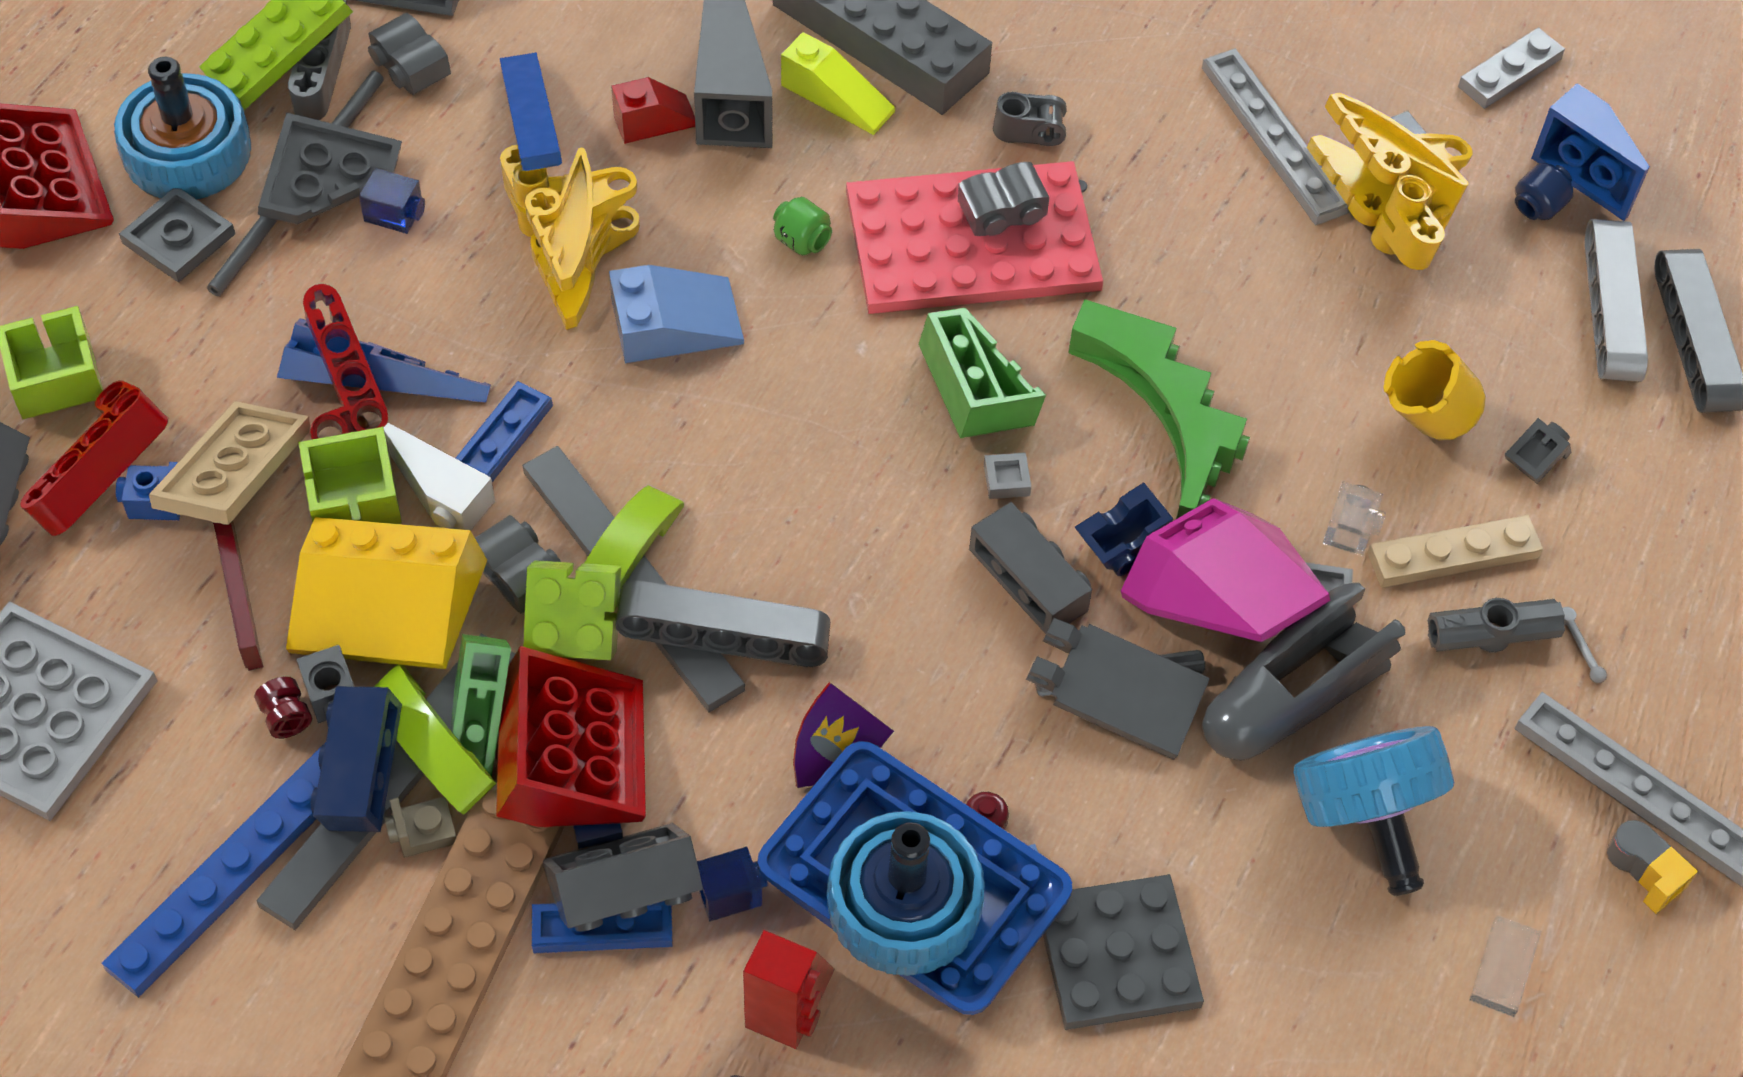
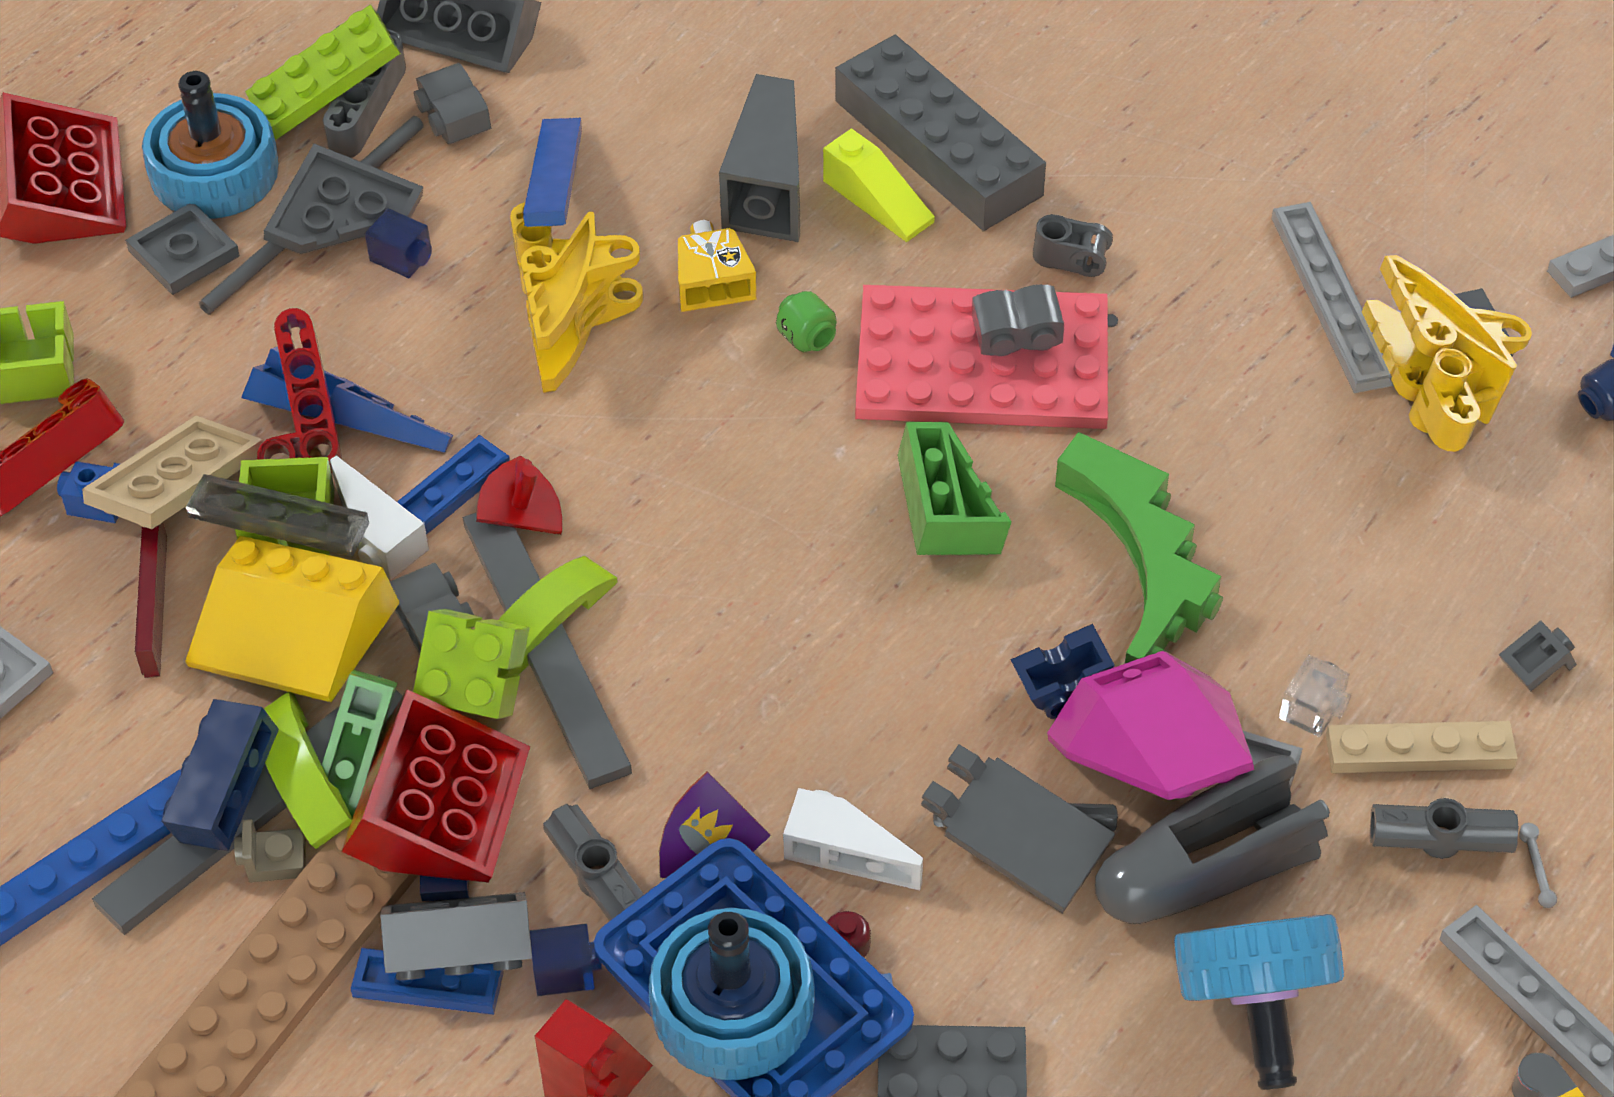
camera: 15 degrees right, 5 degrees down
dark red wheel [254,676,313,739] -> none
dark grey brick [296,645,354,723] -> none
medium blue slope [609,265,744,363] -> none
red slope [611,77,695,144] -> none
beam [615,581,831,667] -> none
dark grey brick [969,502,1092,634] -> none
light grey plate [984,453,1031,499] -> none
yellow cylinder [1383,340,1486,440] -> none
none -> clear smoke plate [186,474,369,557]
none -> red shield [476,456,562,535]
none -> dark grey piece [543,804,644,921]
none -> yellow torso [678,220,757,312]
none -> white slope [783,788,923,890]

